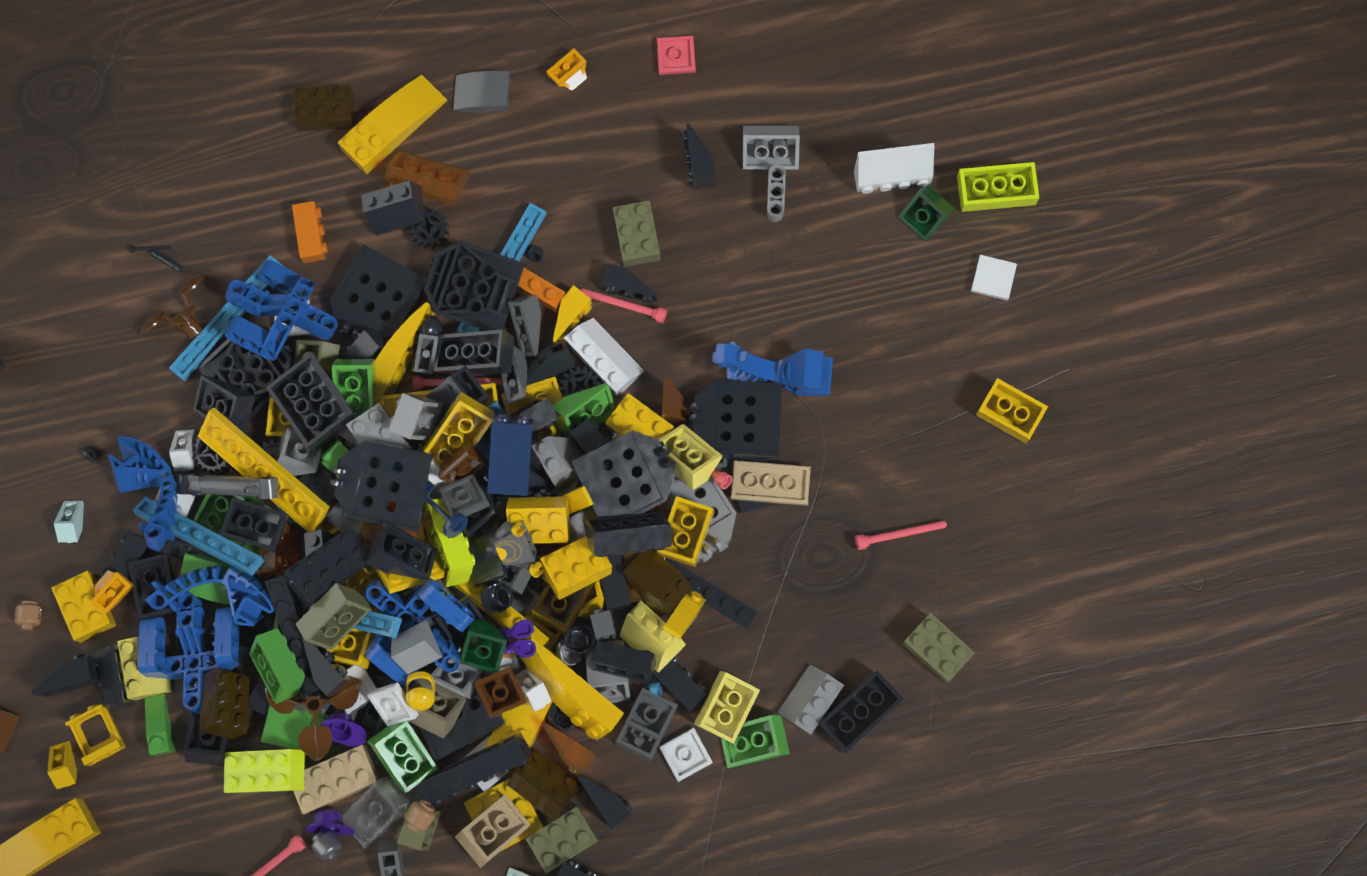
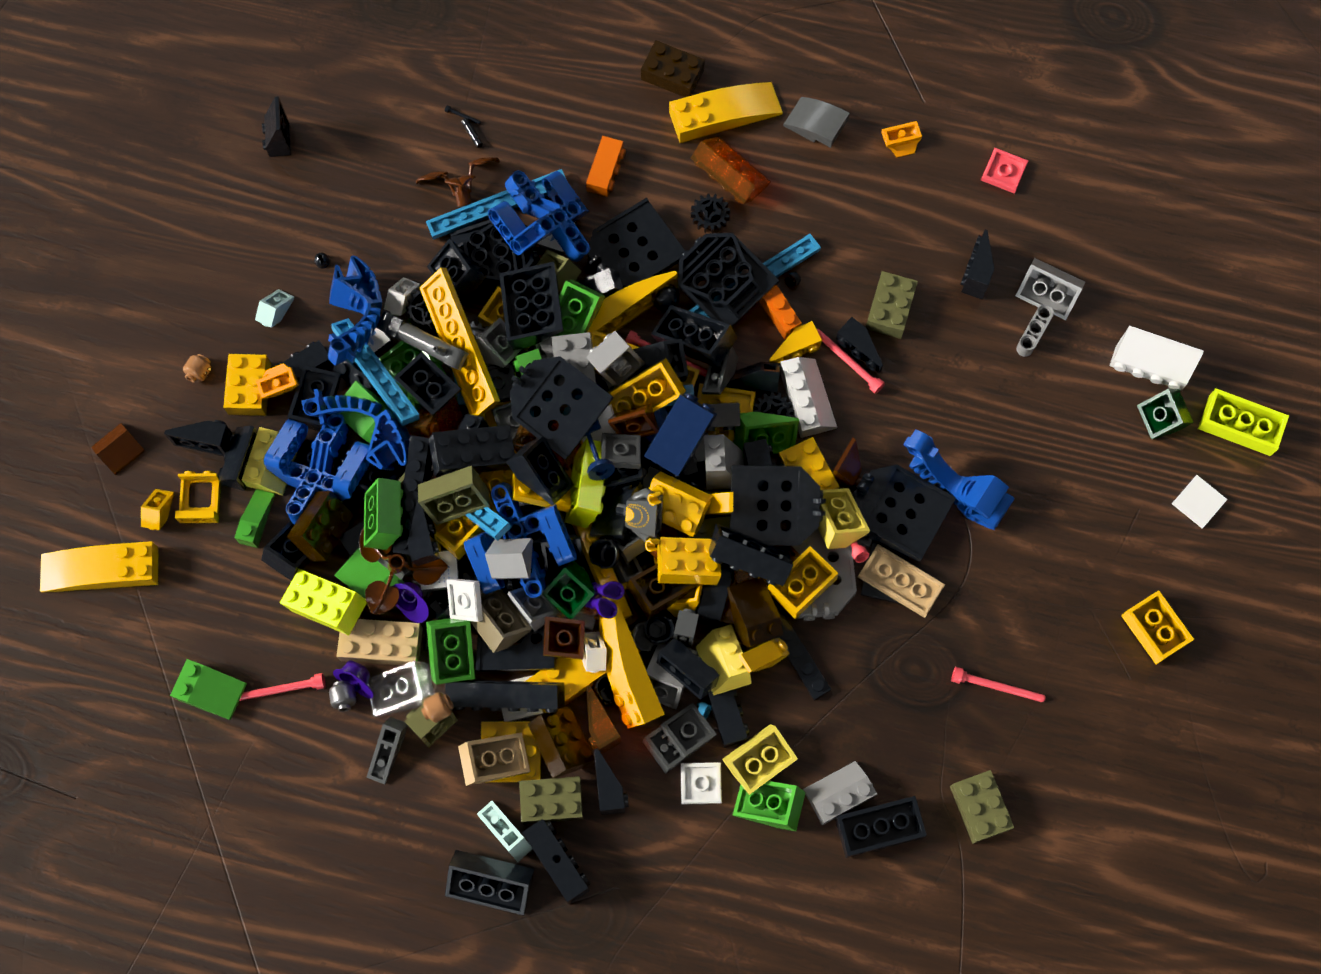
camera: 25 degrees right, 5 degrees down
black slope [361,180,426,236] -> none
yellow helmet [406,672,435,711] -> none
dark grey slope [410,333,438,374] -> none
dark grey slope [508,295,541,356] -> none

